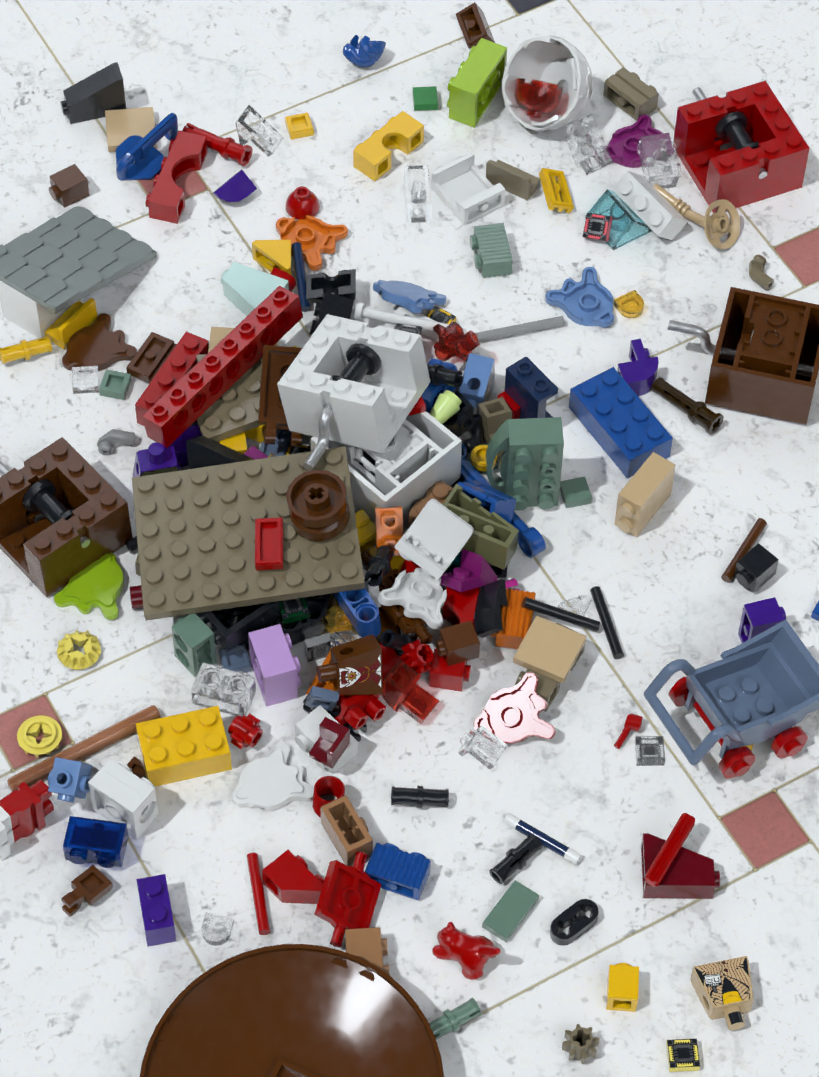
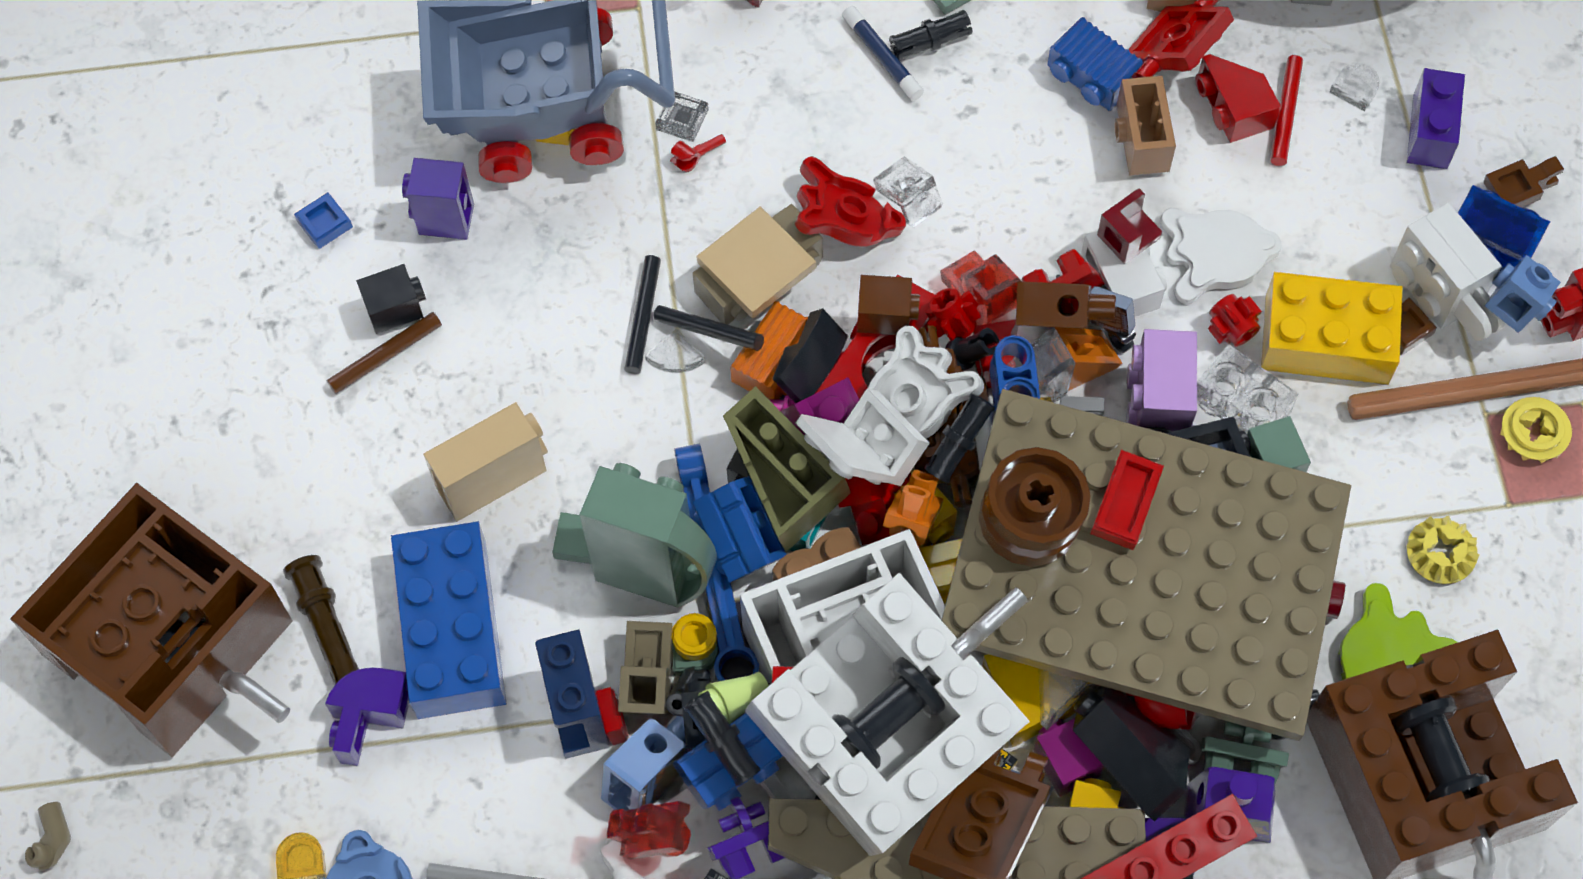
camera: 155 degrees left, 10 degrees up
red piece [312,776,345,817] -> none
black pin [391,786,449,808] -> none

